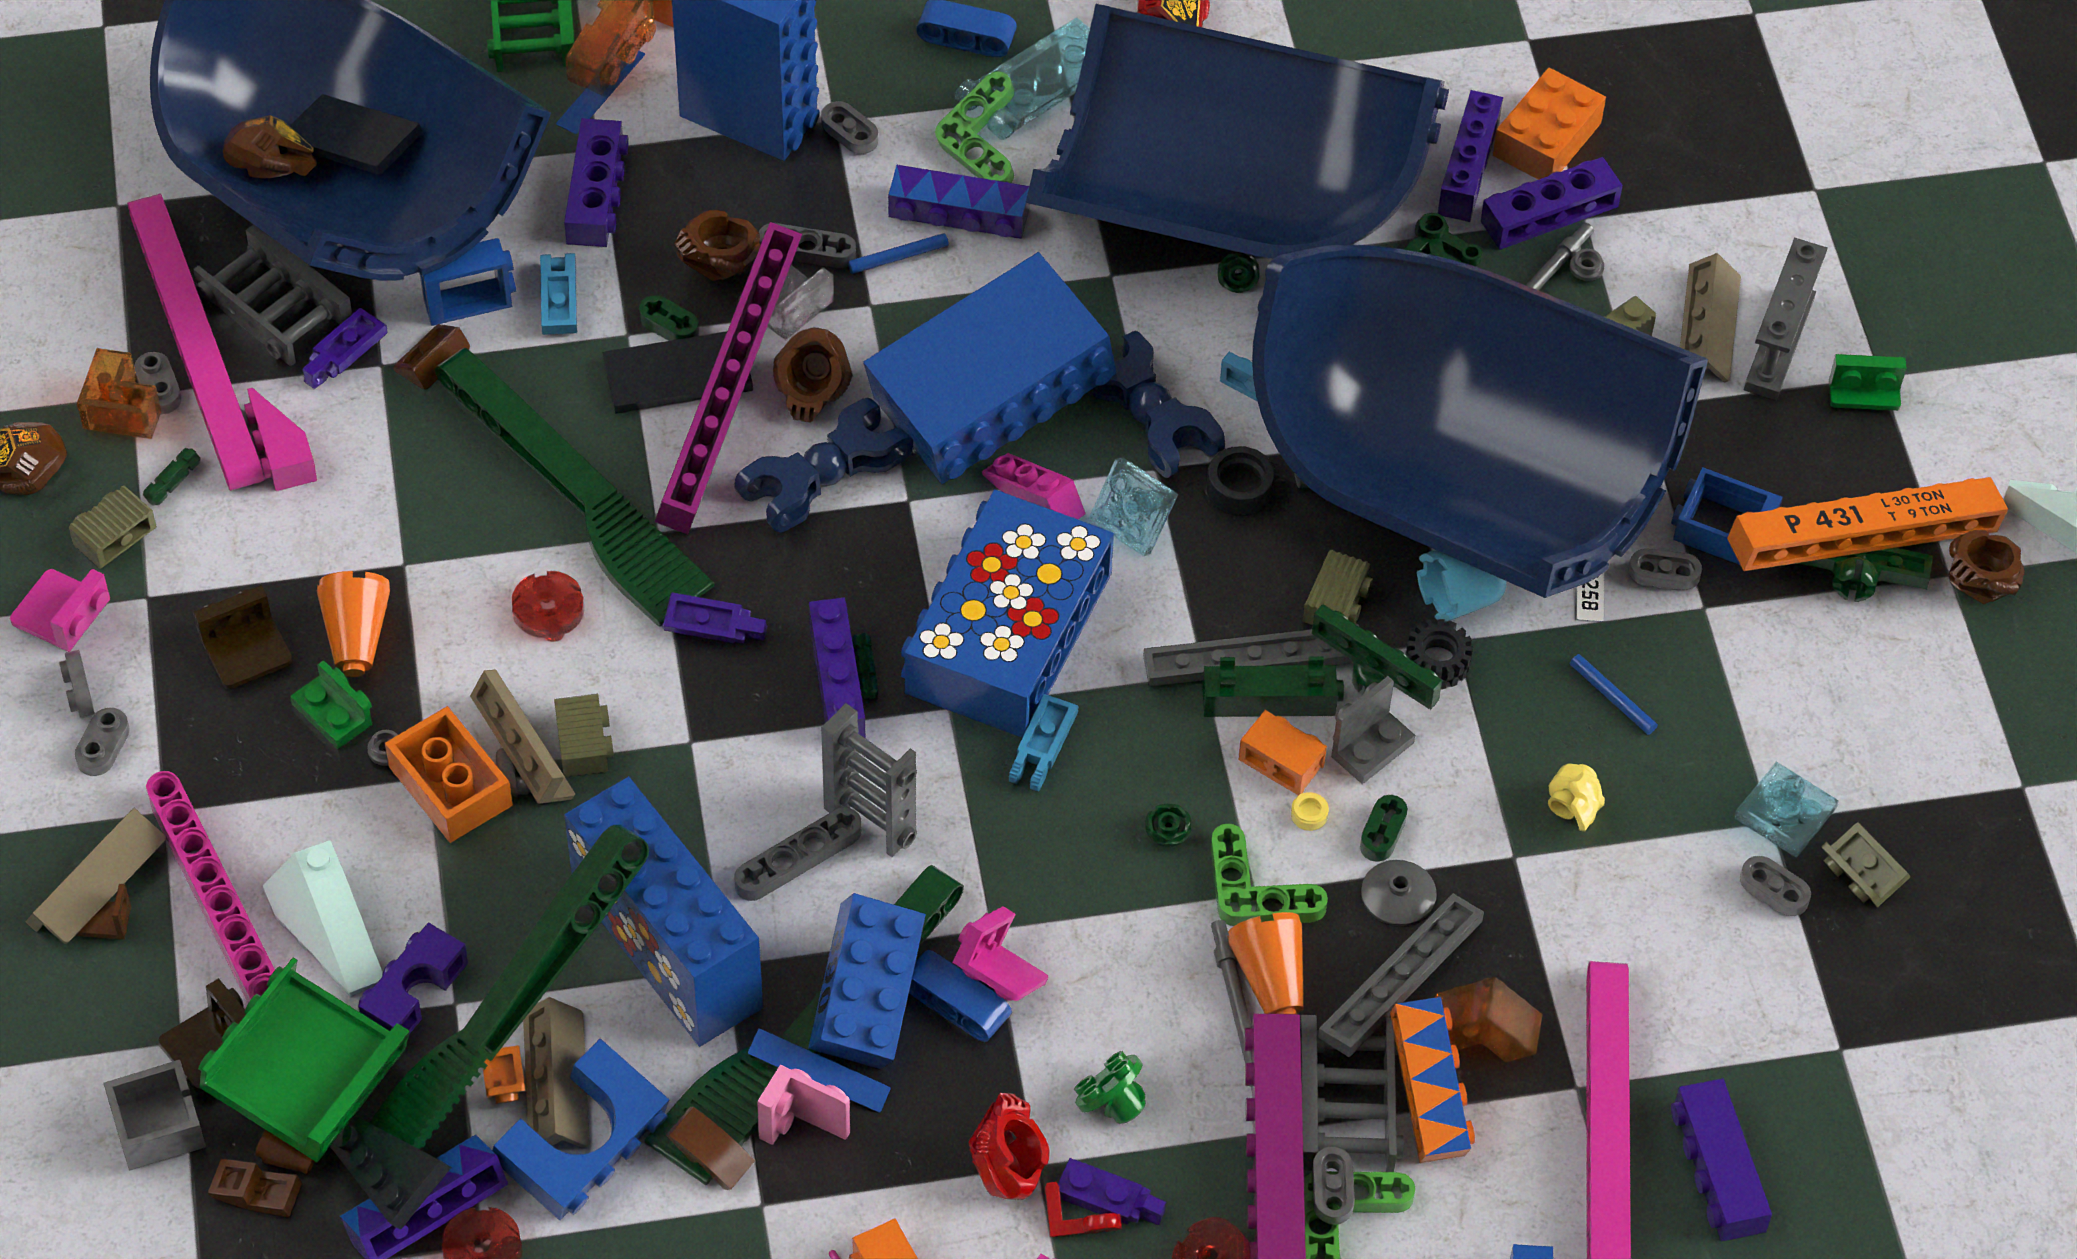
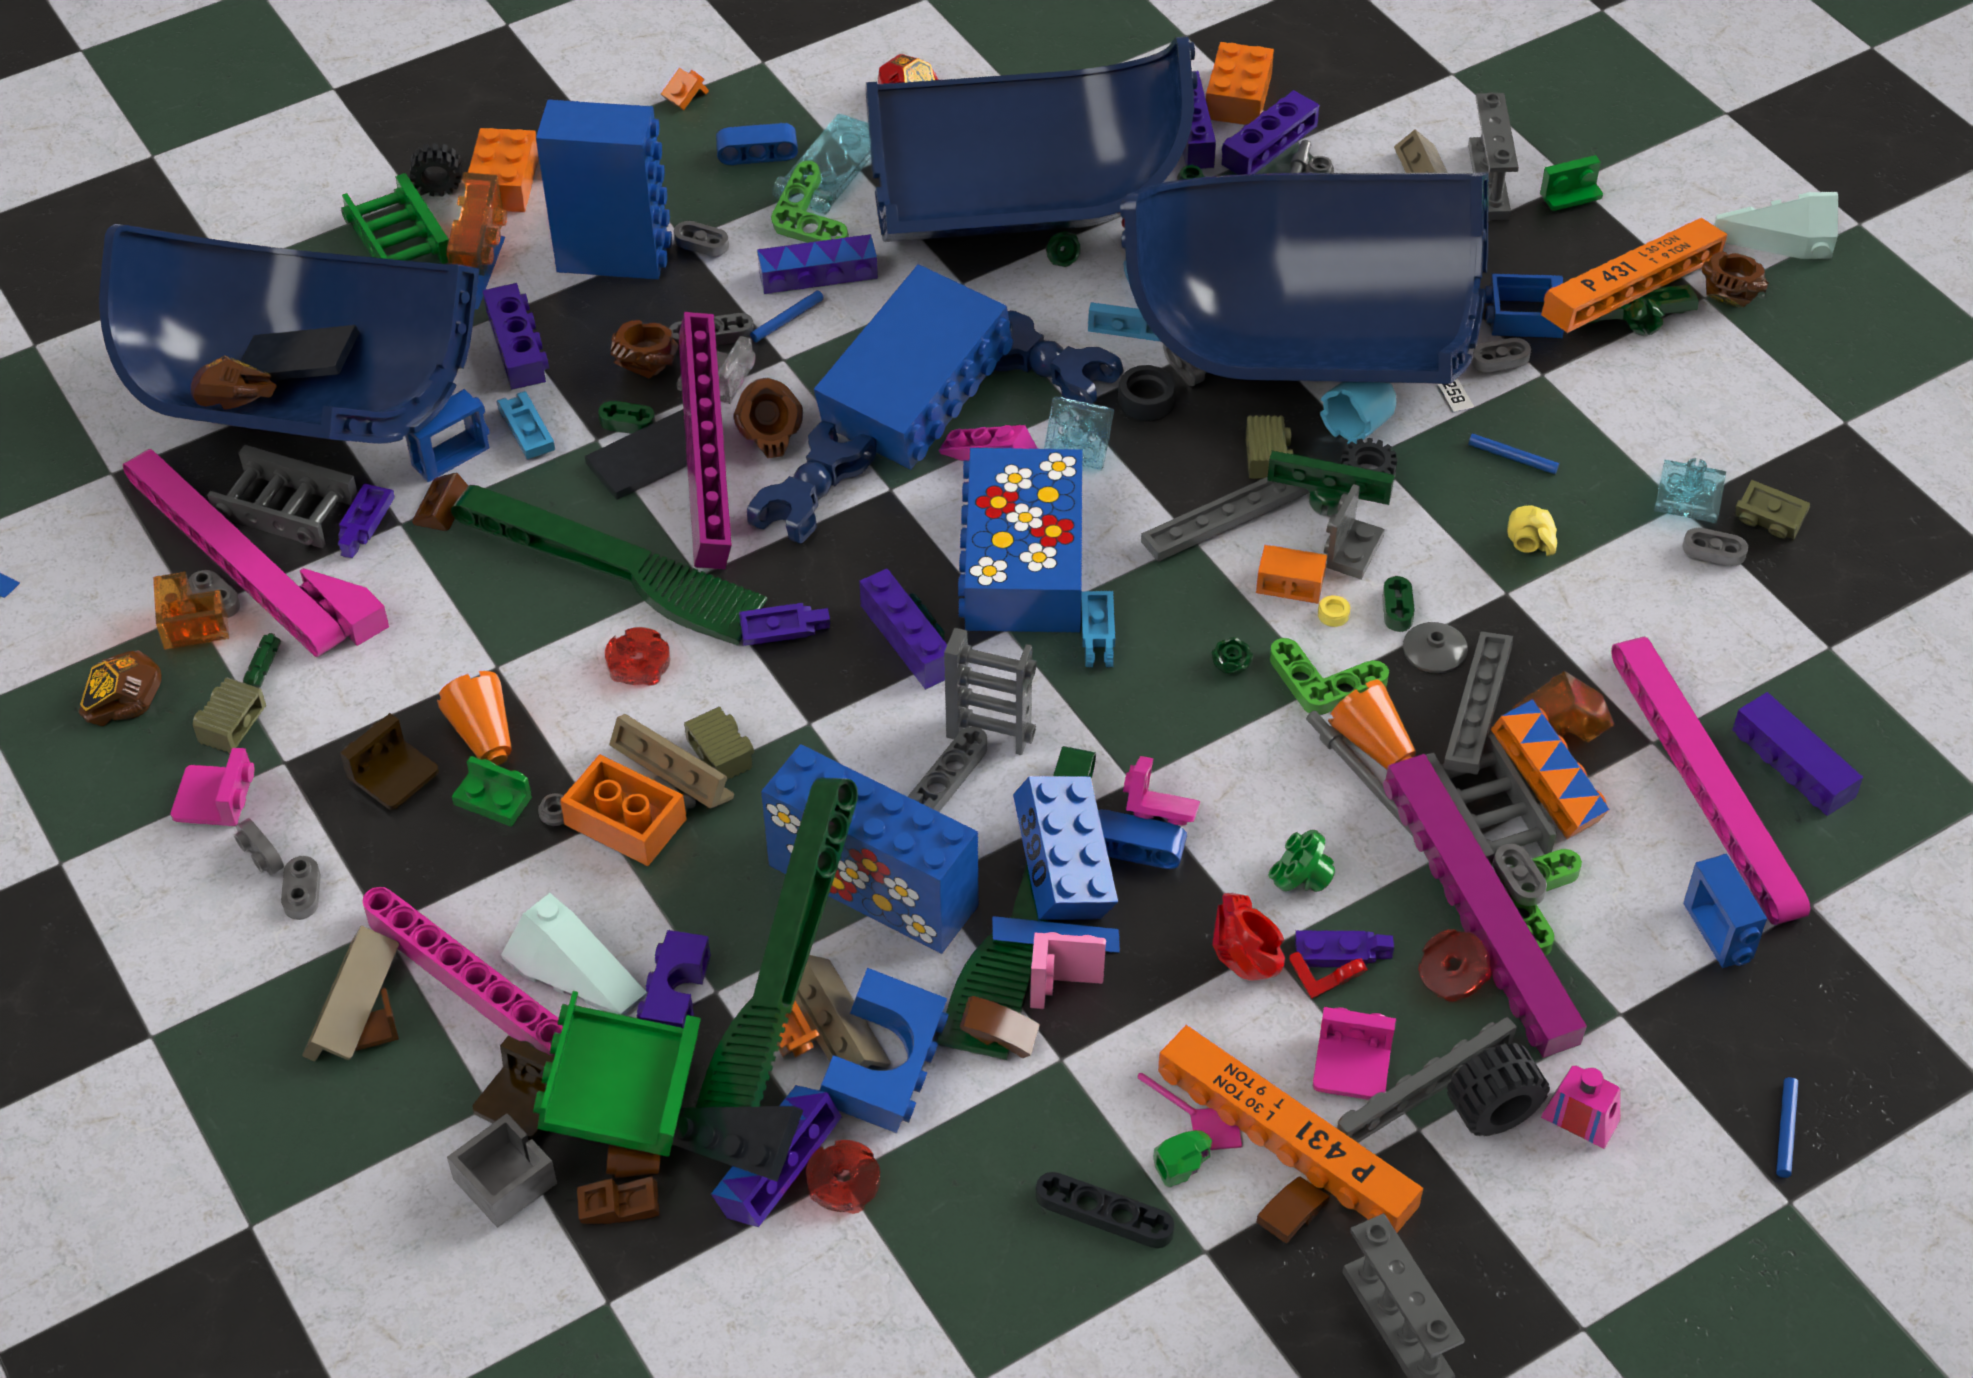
camera: 20 degrees left, 5 degrees down
dark green brick [1202,656,1344,717] -> none

